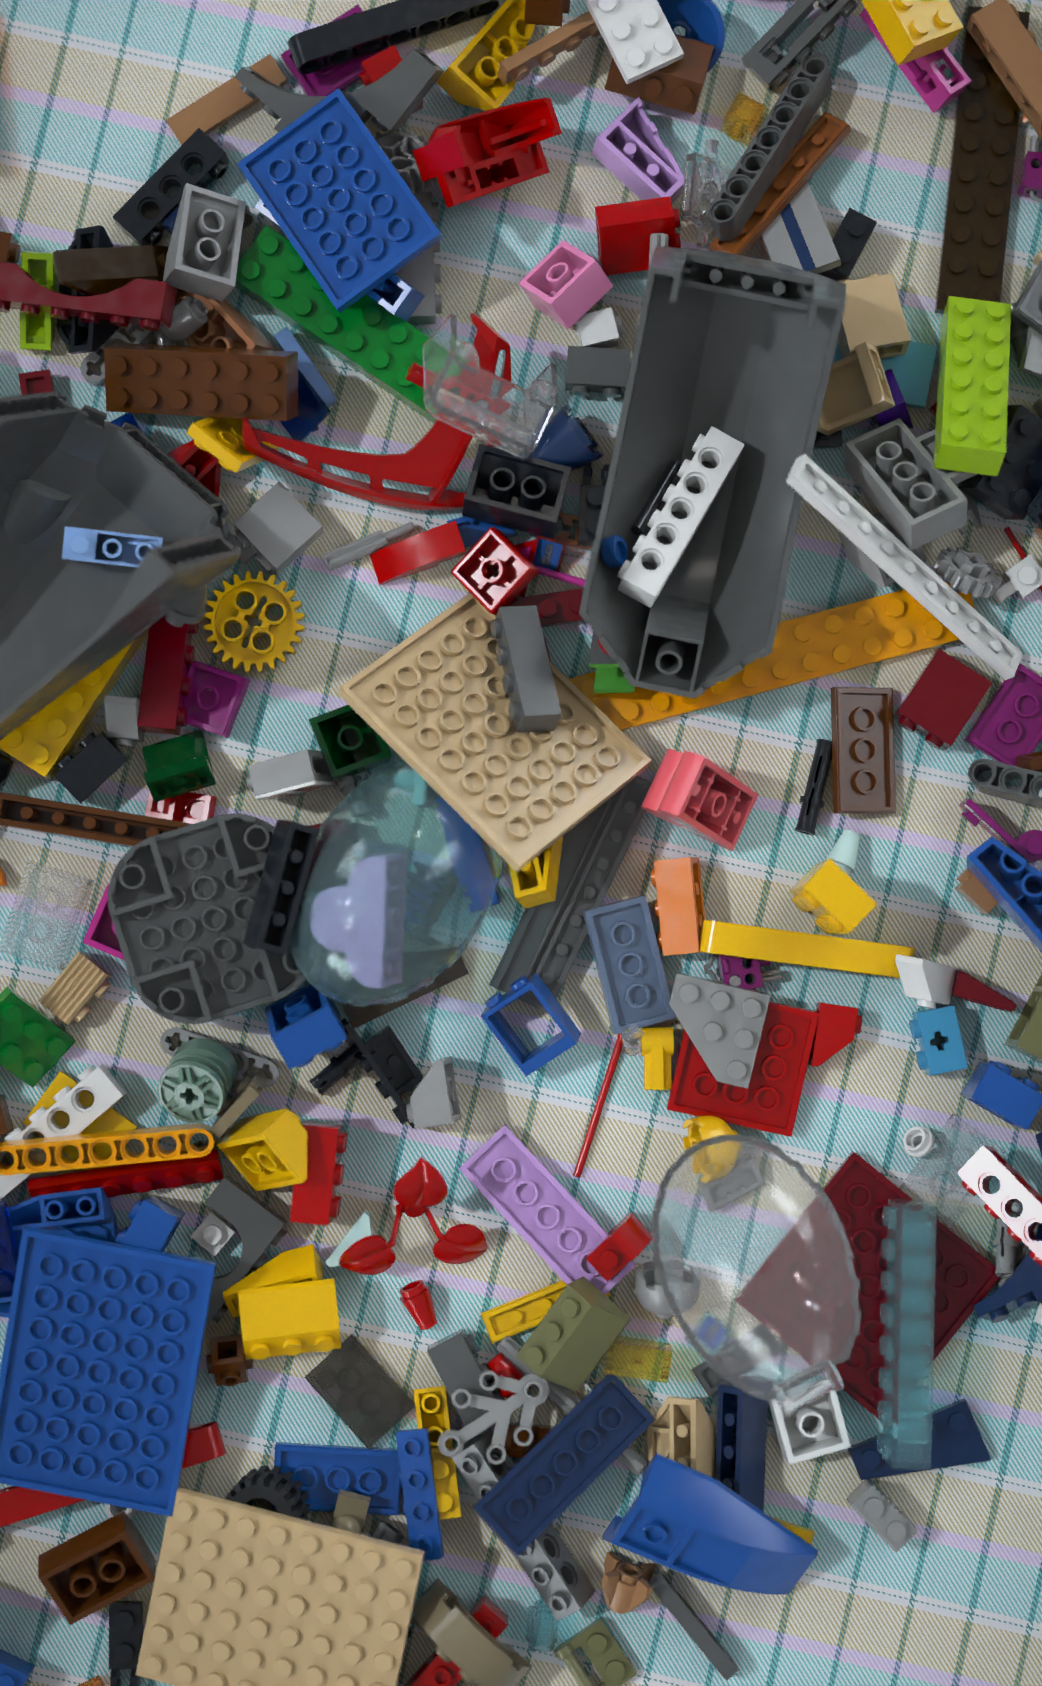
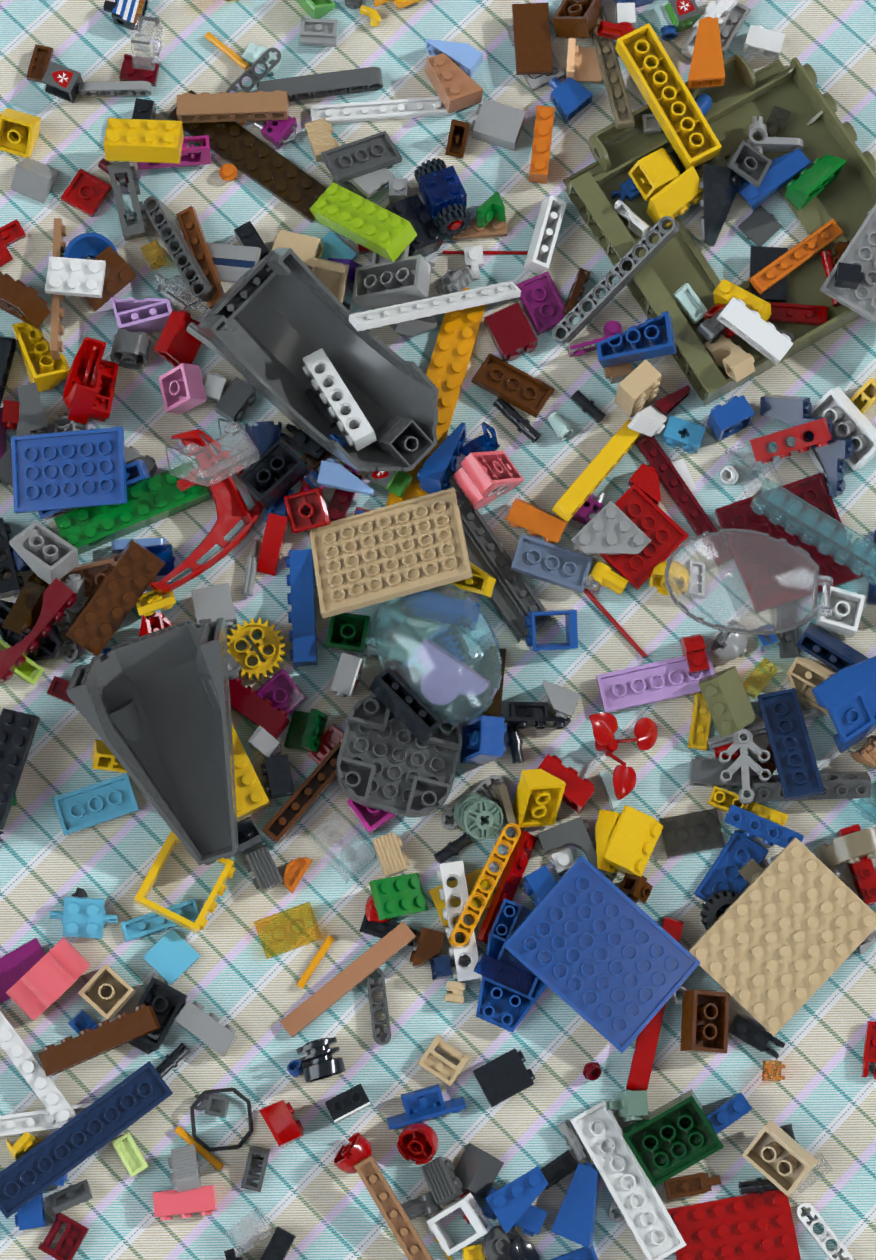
camera: 60 degrees left, 10 degrees down
light blue slope [62,526,163,567] -> none
red cone [400,1280,438,1330] -> none
dark grey brick [491,605,562,733] -> none
yellow brick [789,858,878,935] -> none
light grey pin [993,1211,1019,1278] -> none
none -> dark grey brick [110,329,151,369]
none -> orange plate [219,163,238,182]
none -> blue brick [286,549,318,666]
none -> light blue slope [317,459,375,496]
none -> blue wedge [417,423,467,494]
none -> black pin [434,833,473,864]
none -> clear blue piece [459,422,500,457]
none -> black pin [570,390,606,423]
none -> tan brick [615,359,662,418]
none -> dark red tile [635,435,733,567]
none -> white sticker [672,459,697,492]

